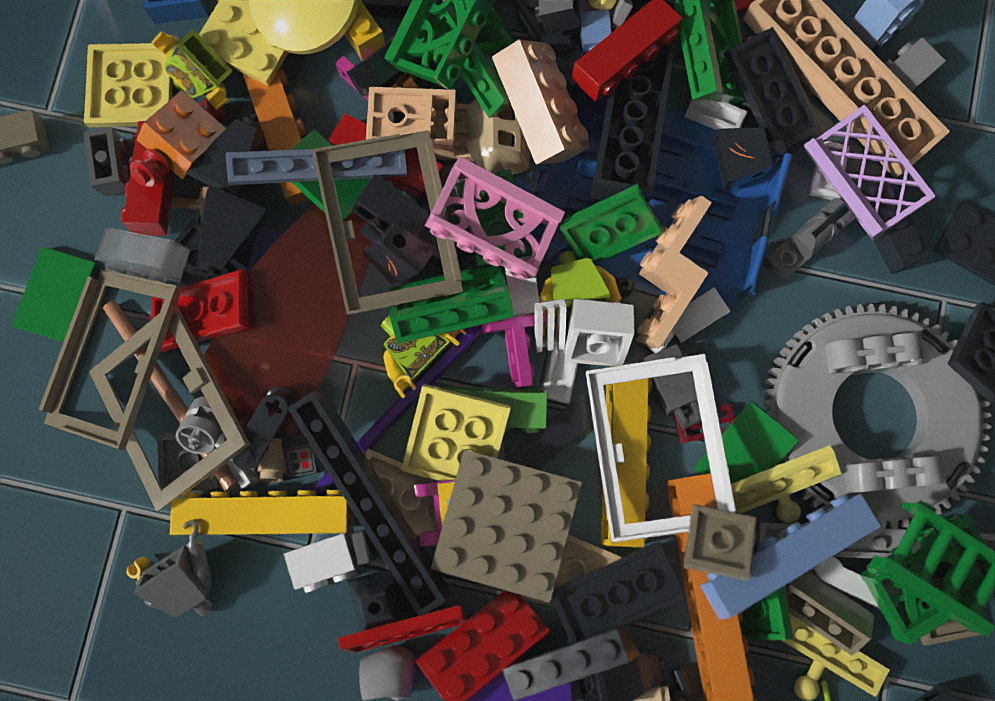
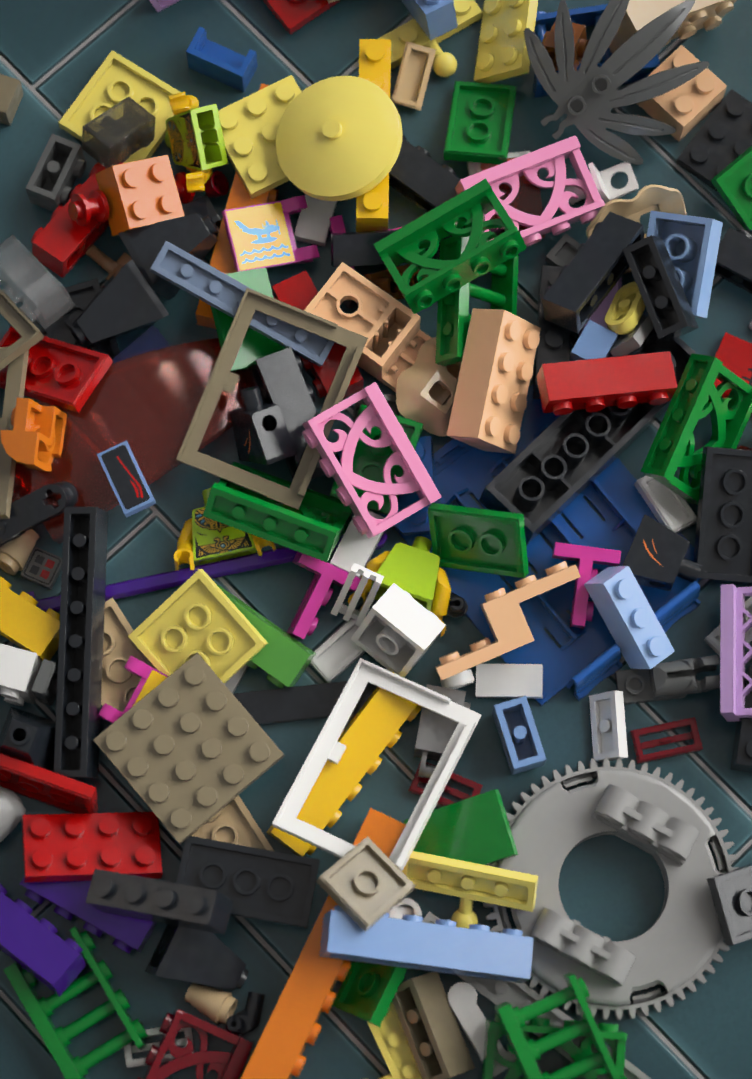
camera: 30 degrees right, 5 degrees down
none -> orange brick [0,398,67,472]
none -> clear smoke brick [82,97,156,168]
none -> black slope [97,440,157,518]
none -> dark red hinge [204,171,229,198]
none -> flag [222,195,320,272]
none -> white tile [294,194,337,247]
none -> medium blue brick [492,696,546,775]
none -> dark pink bracket [552,542,621,628]
none -> light blue brick [584,566,675,669]
none -> white plate [589,690,628,762]
none -> dark red tile [629,717,703,765]

